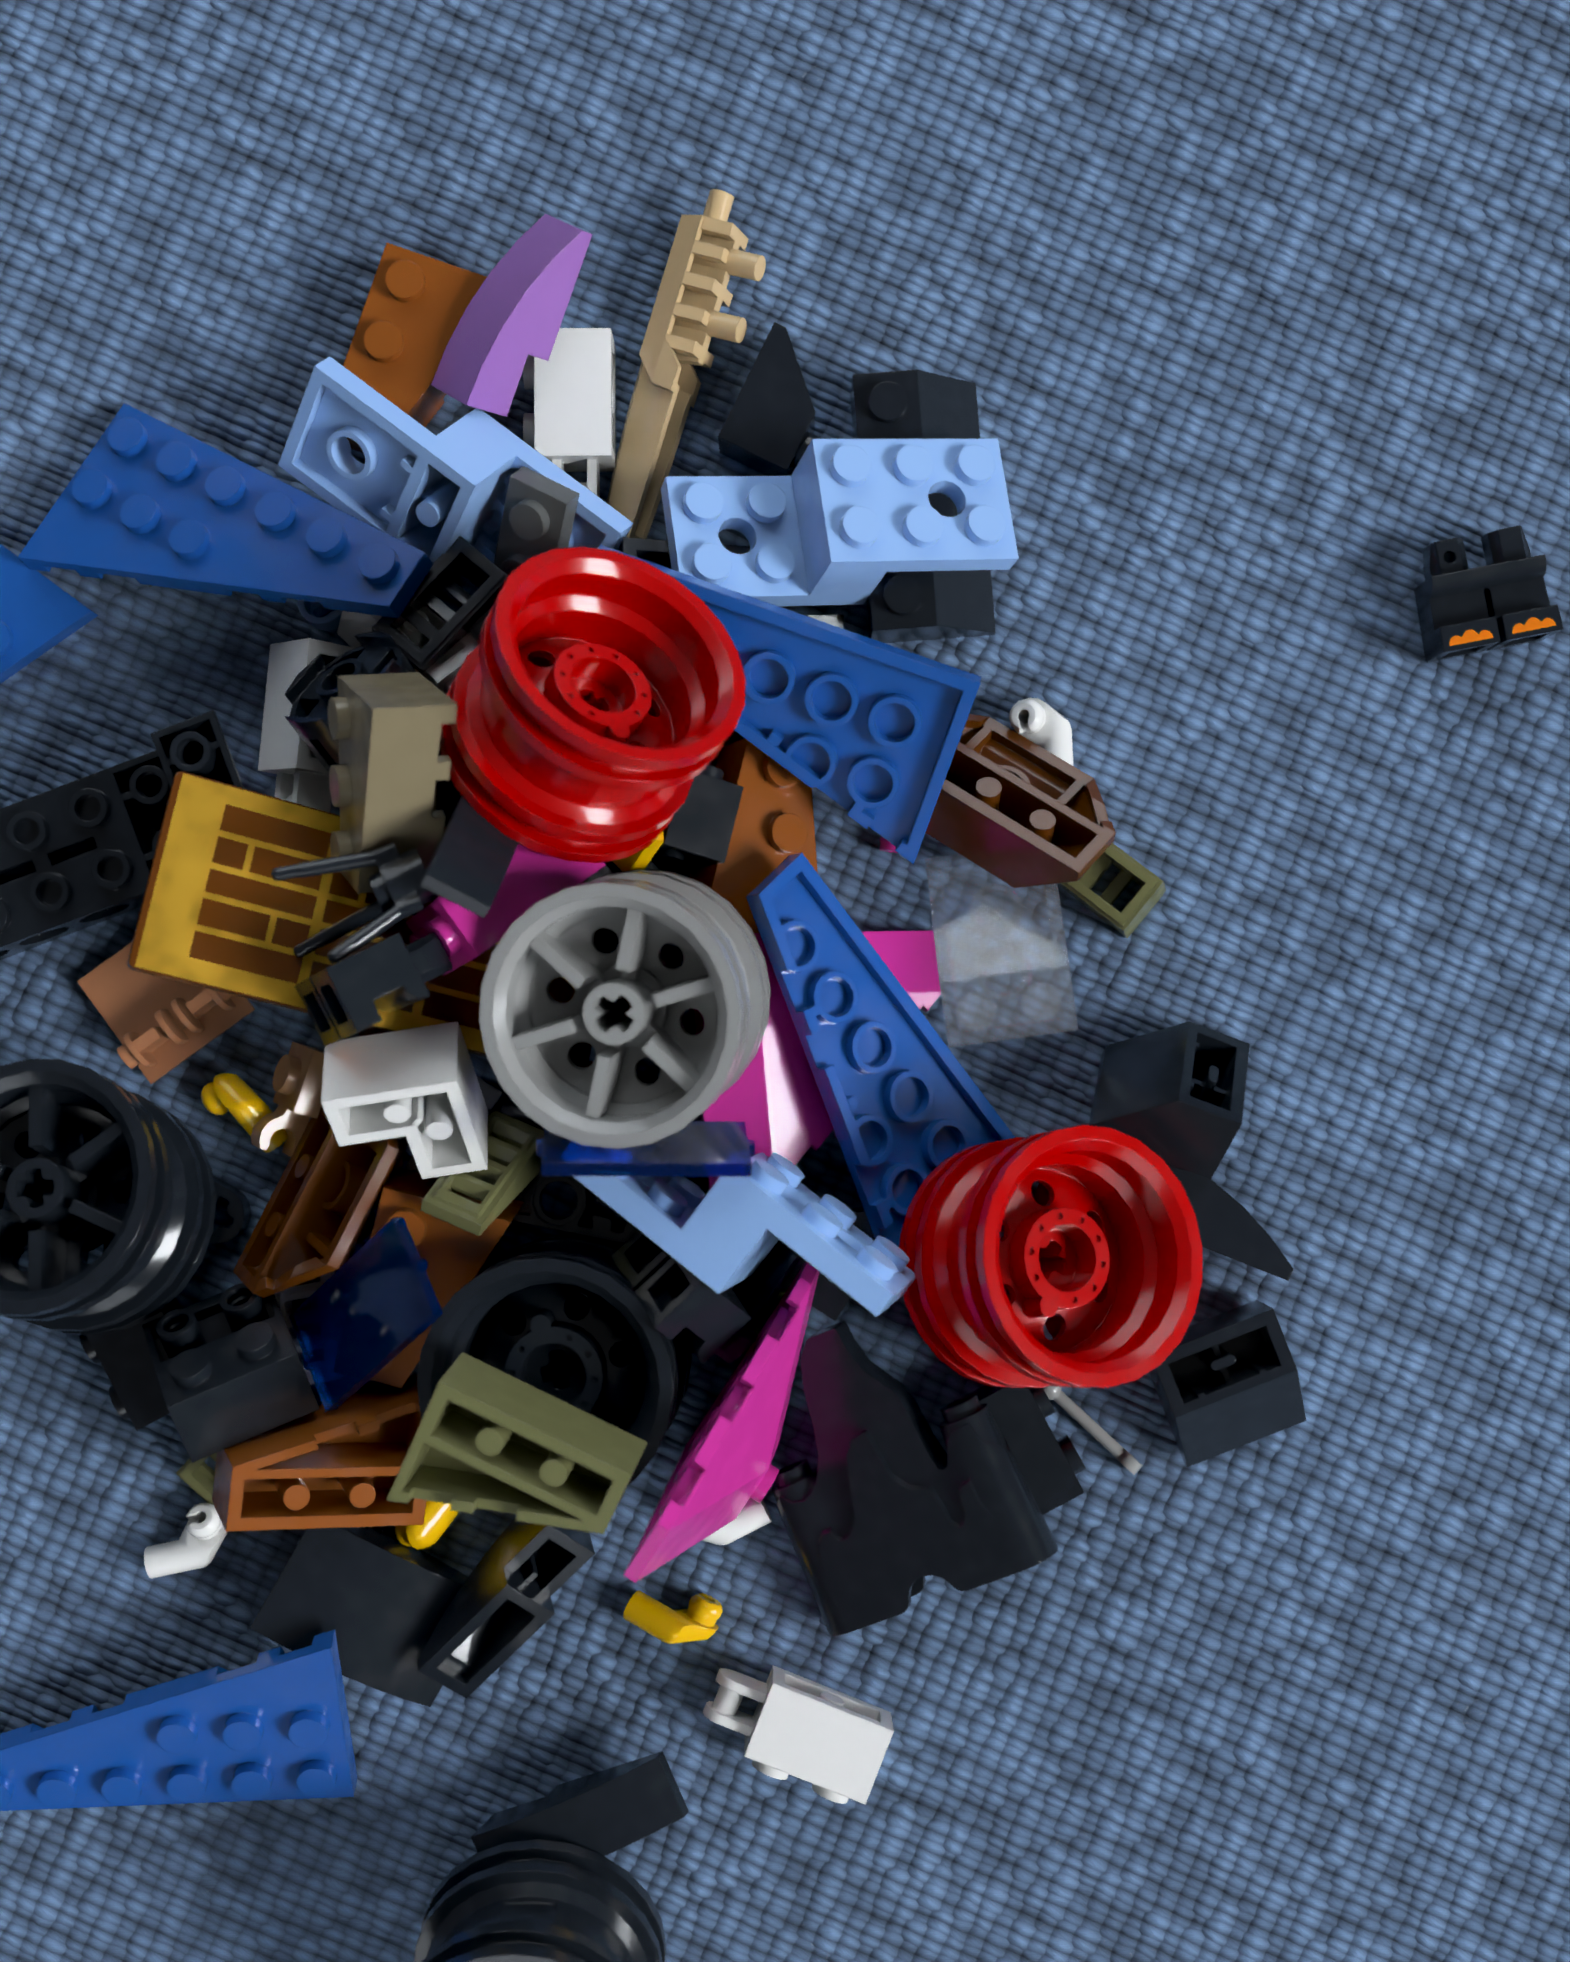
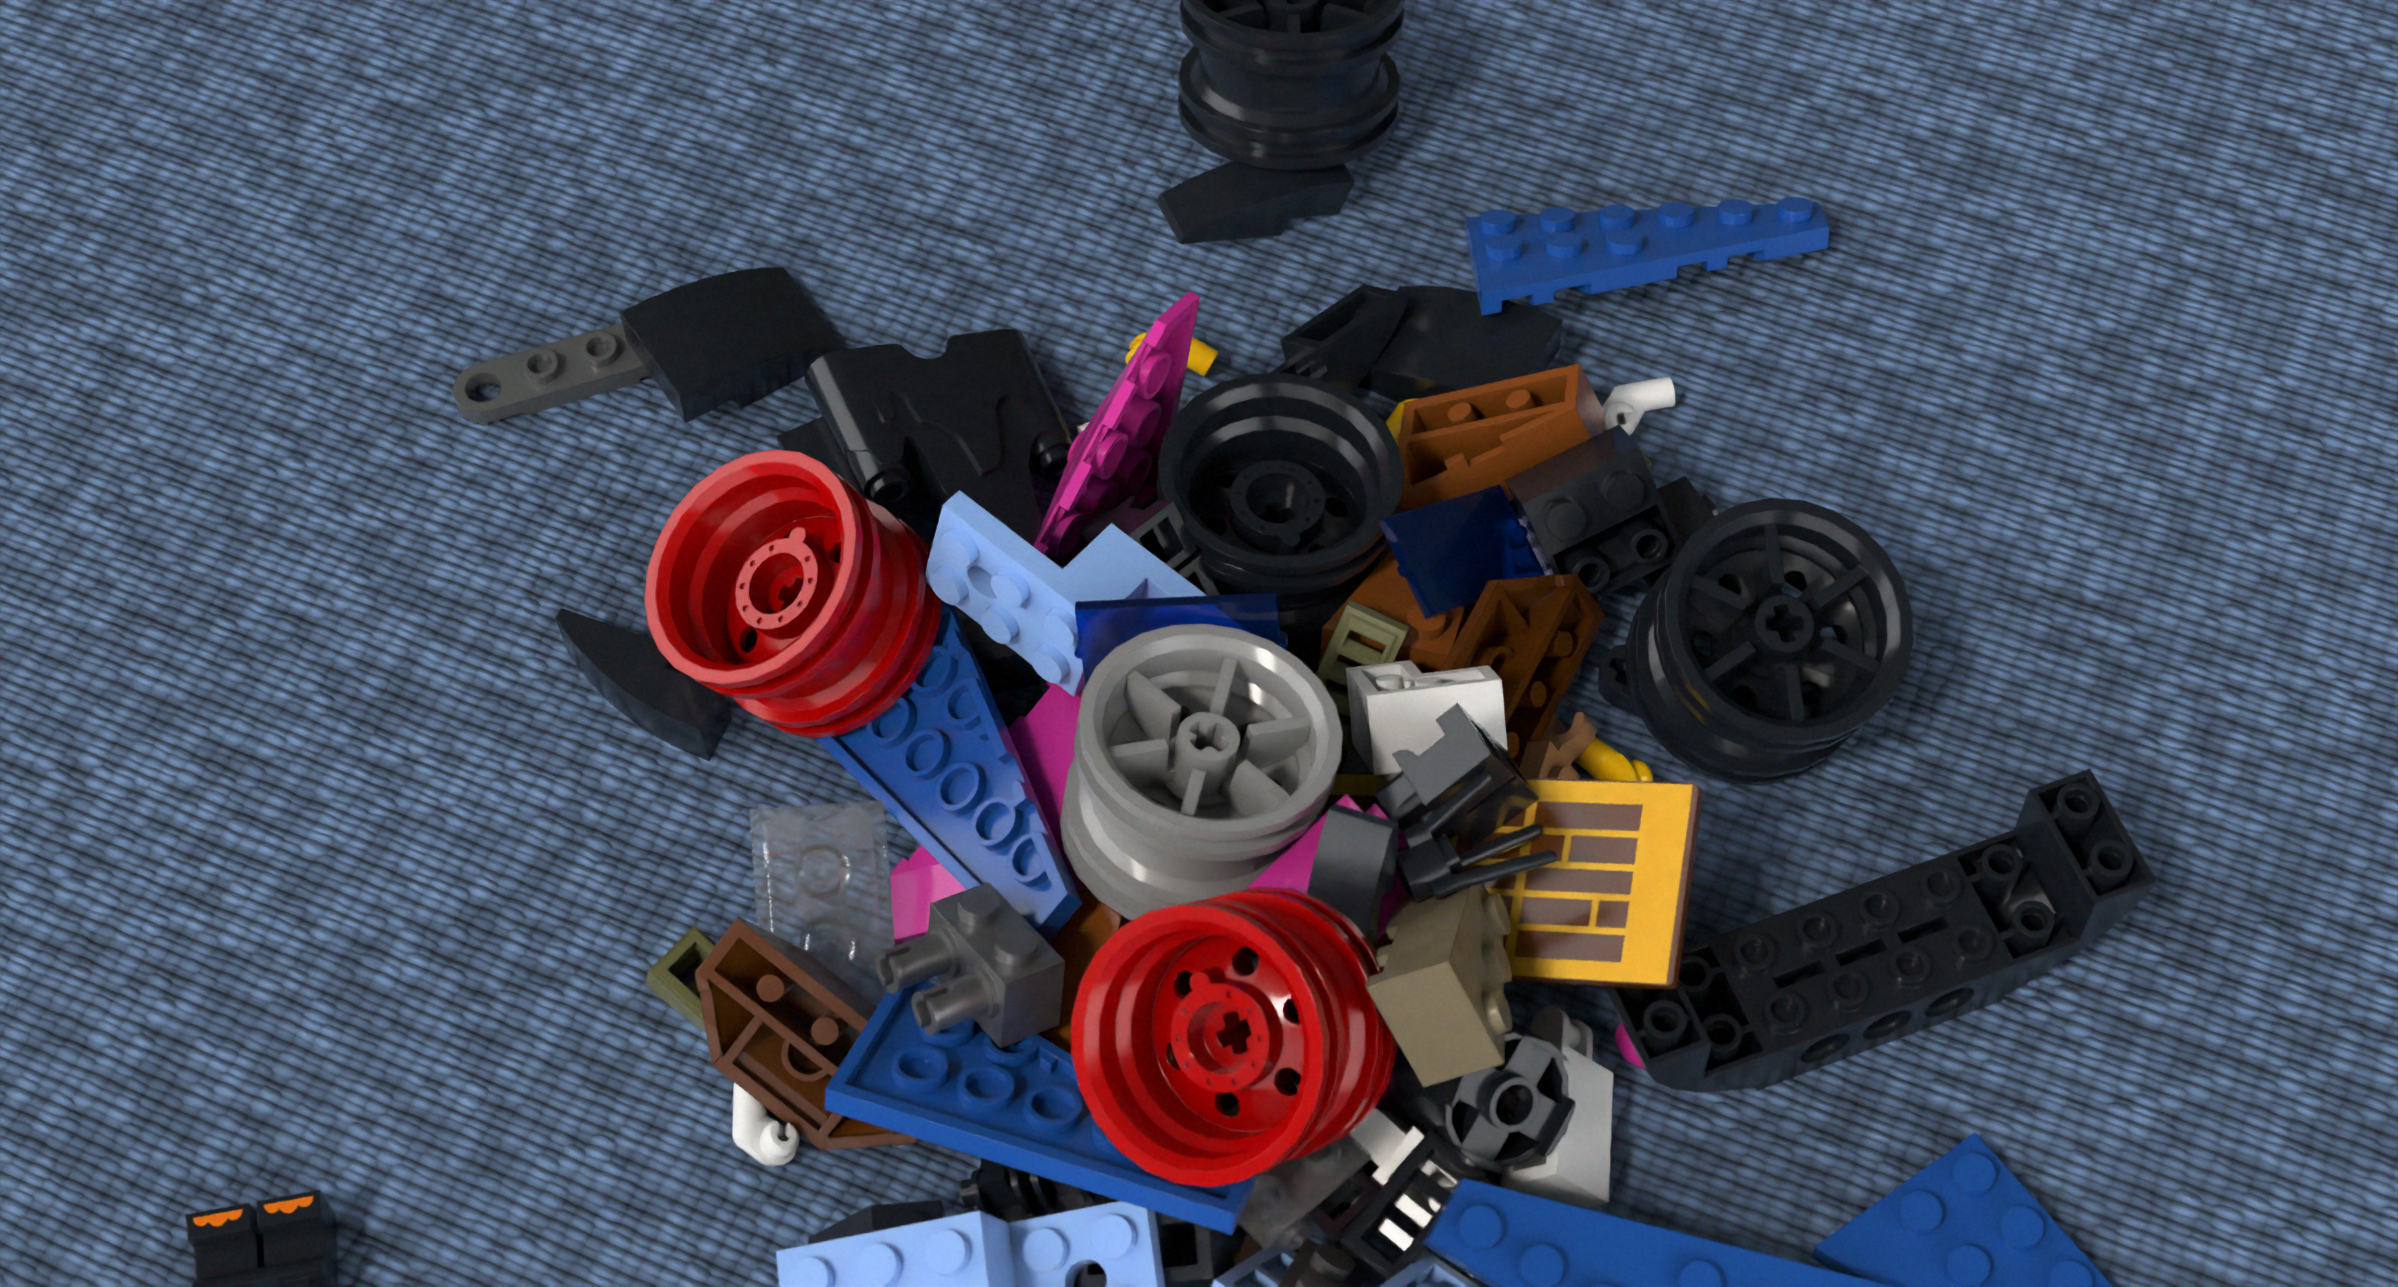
camera: 170 degrees left, 30 degrees down
nougat hinge [77,942,256,1084] -> none
olive wedge [387,1352,648,1534] -> none
white brick [703,1665,894,1805] -> none
black slope [1089,1021,1250,1179] -> none
black slope [1149,1300,1306,1467] -> none
none -> dark grey plate [453,323,651,426]
none -> black slope [619,267,844,423]
none -> flat silver brick [875,882,1065,1048]

